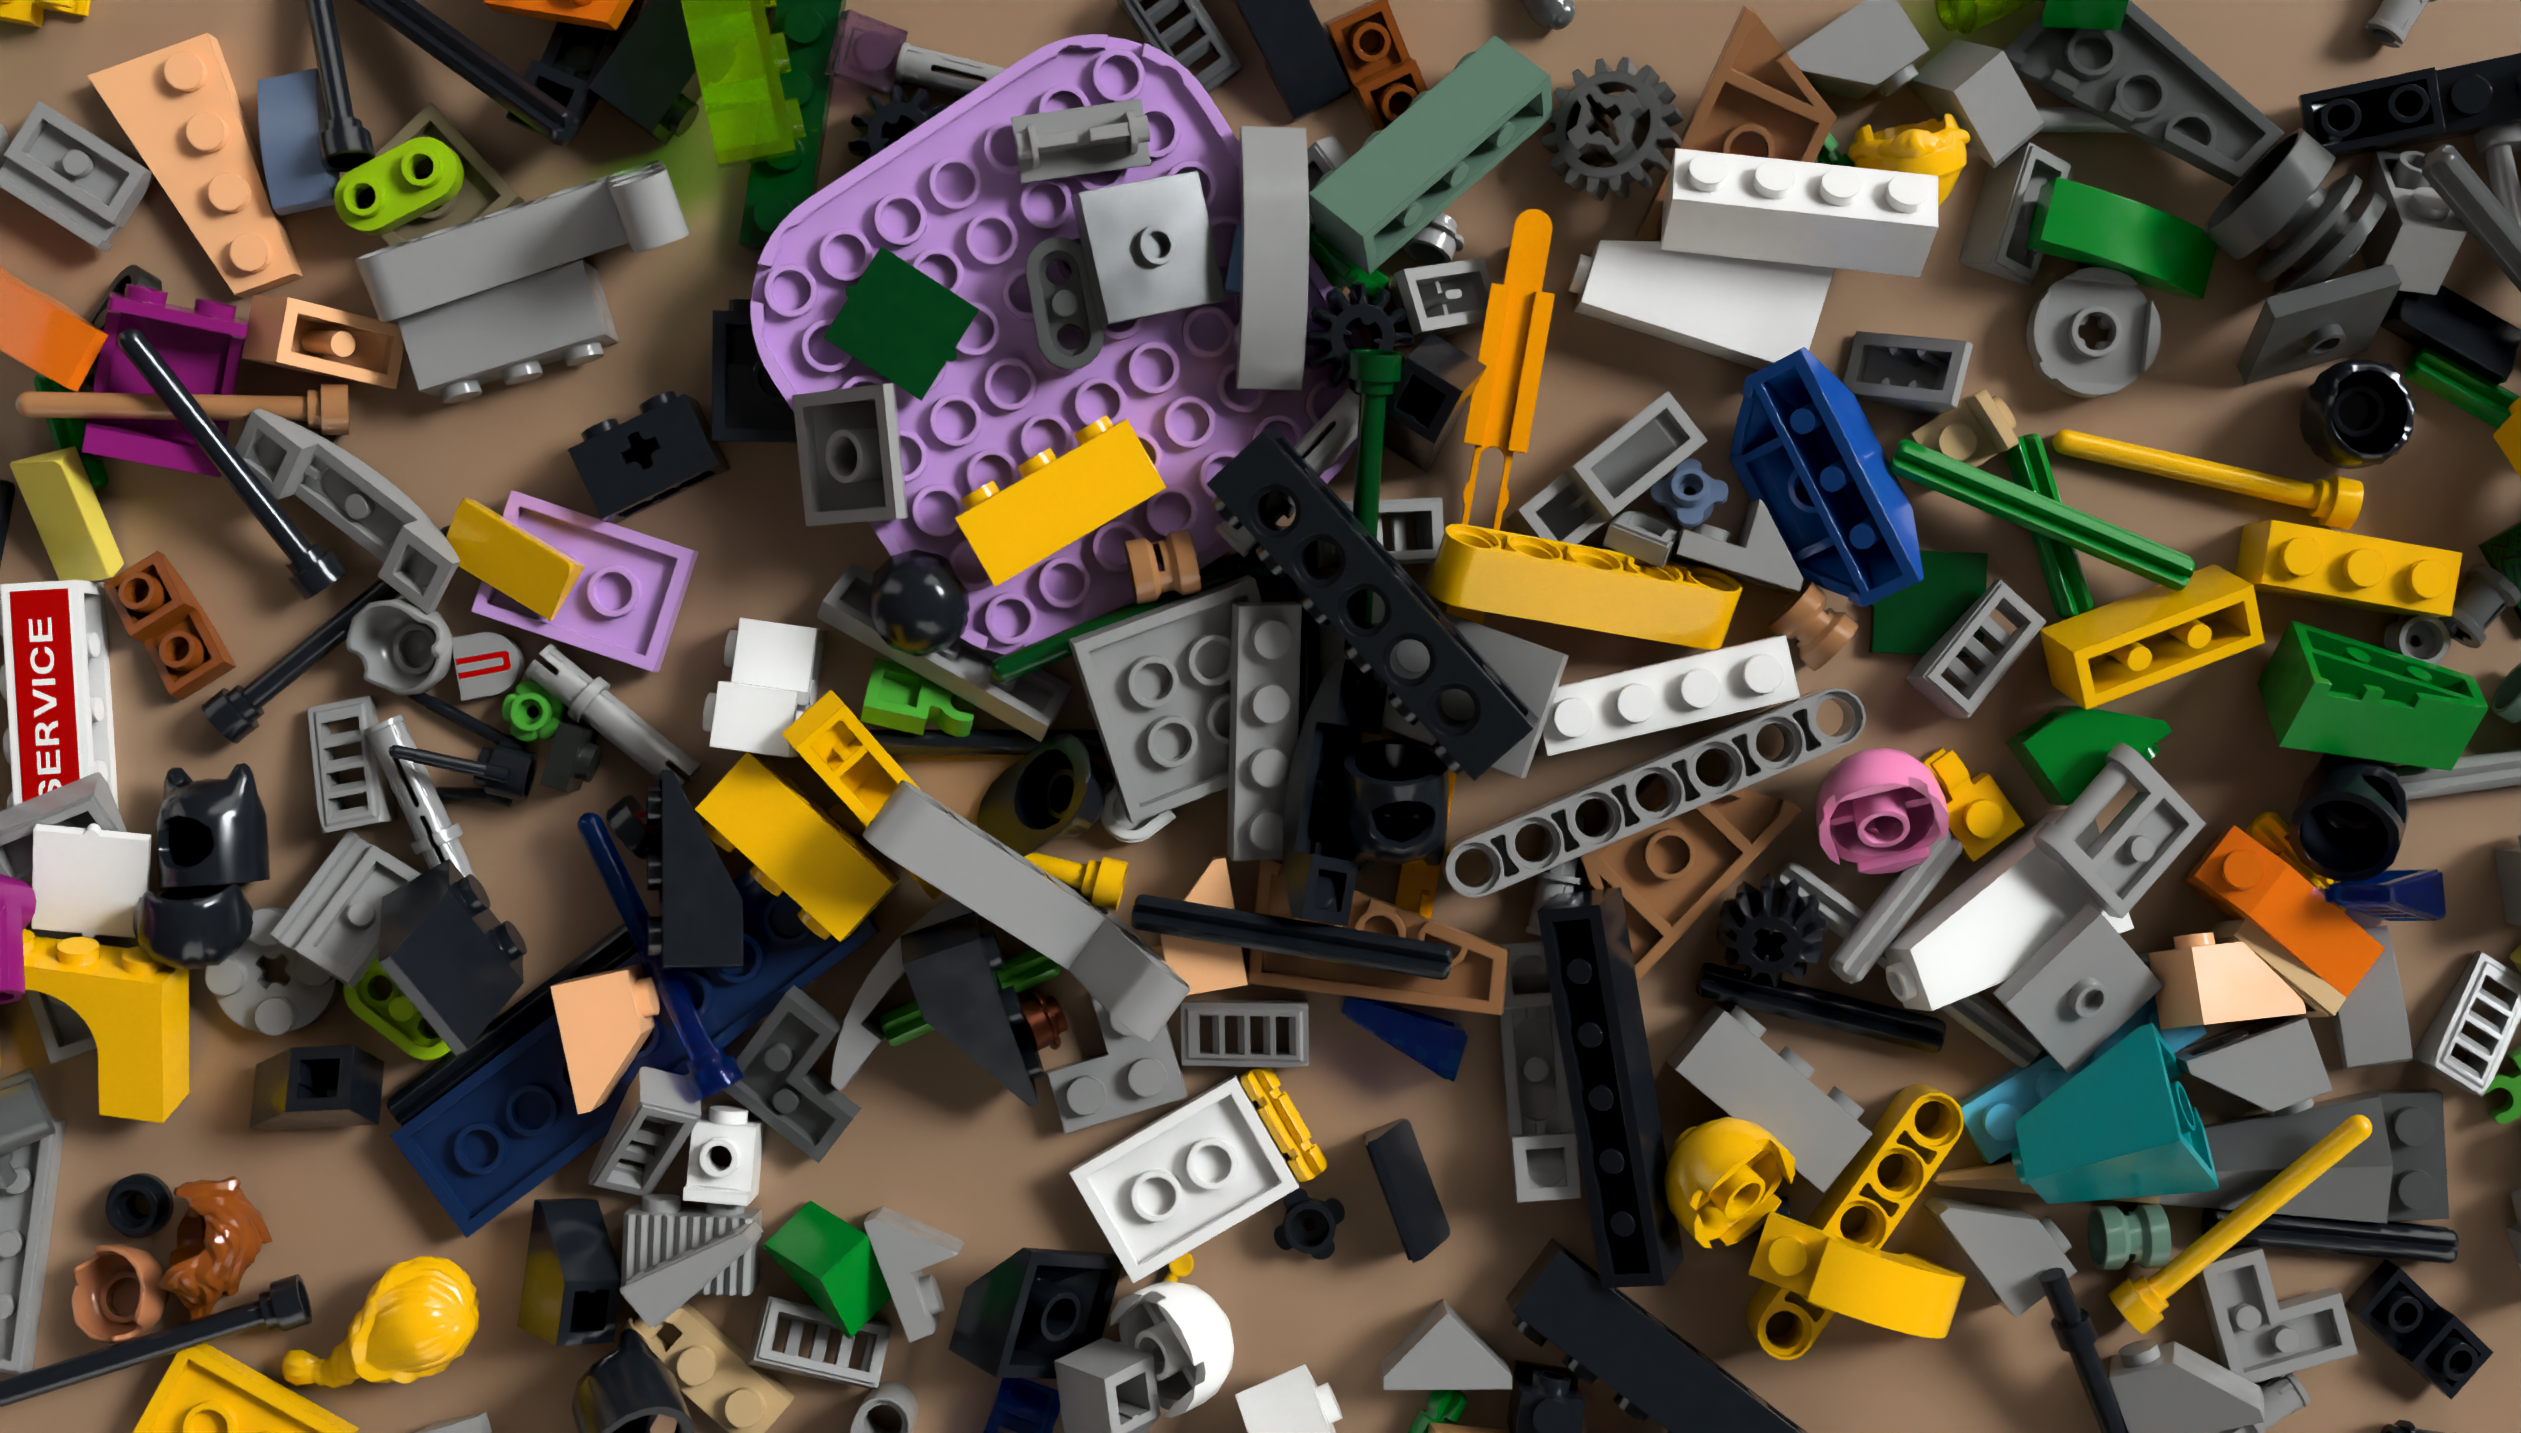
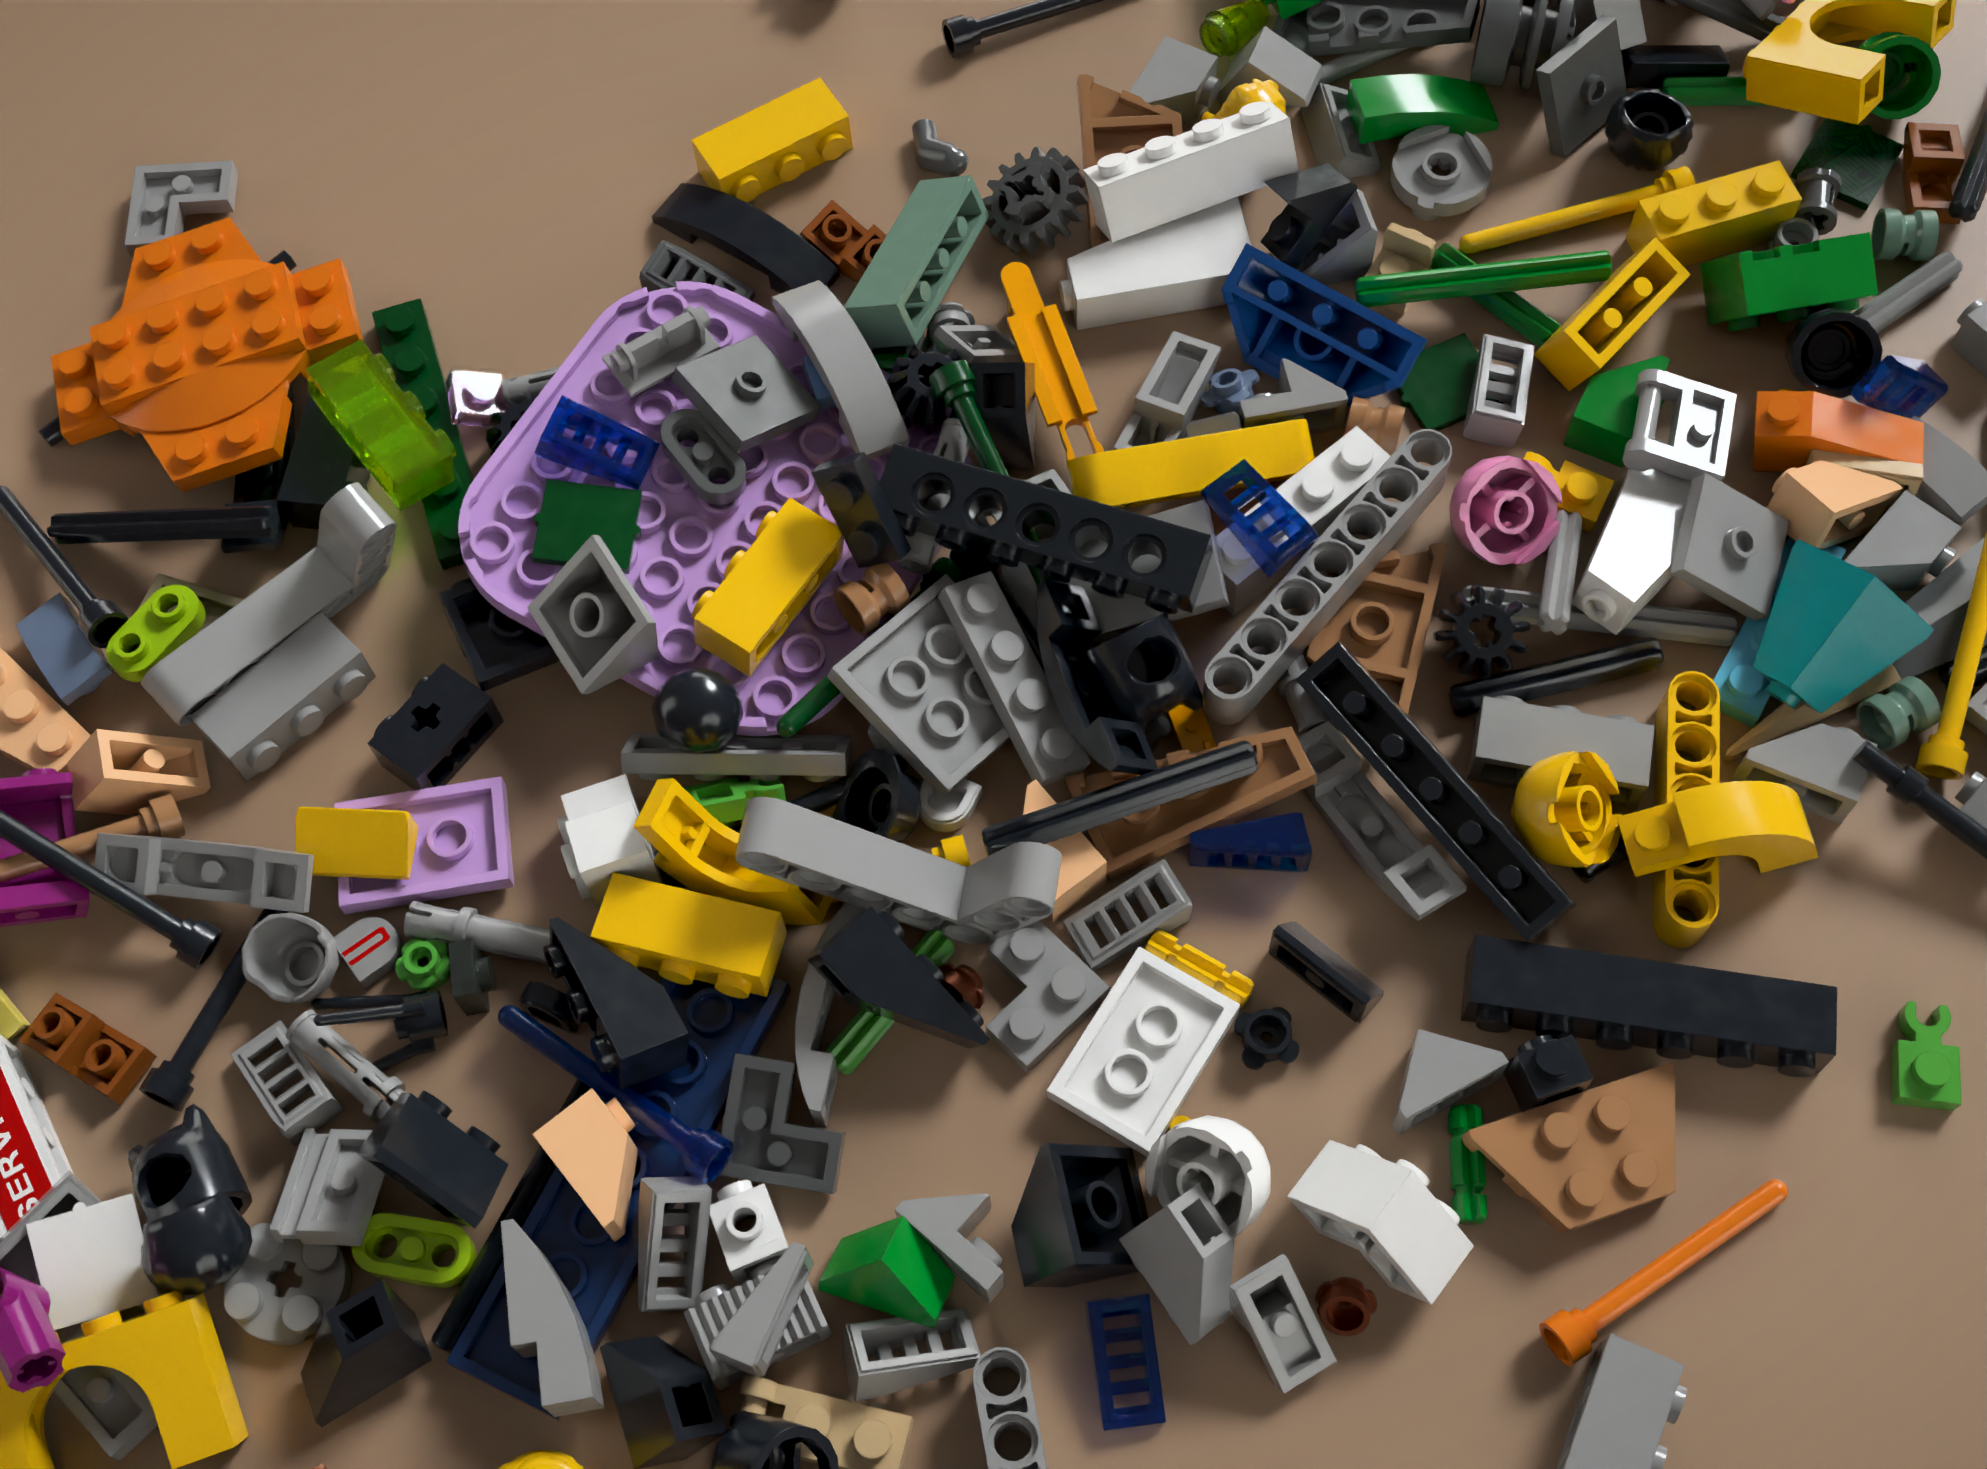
camera: 20 degrees left, 25 degrees down
none -> light grey slope [501,1219,605,1417]
none -> clear blue slope [535,395,661,490]
none -> black plate [811,452,911,568]
none -> clear blue slope [1200,459,1319,578]
none -> black slope [1260,163,1358,270]

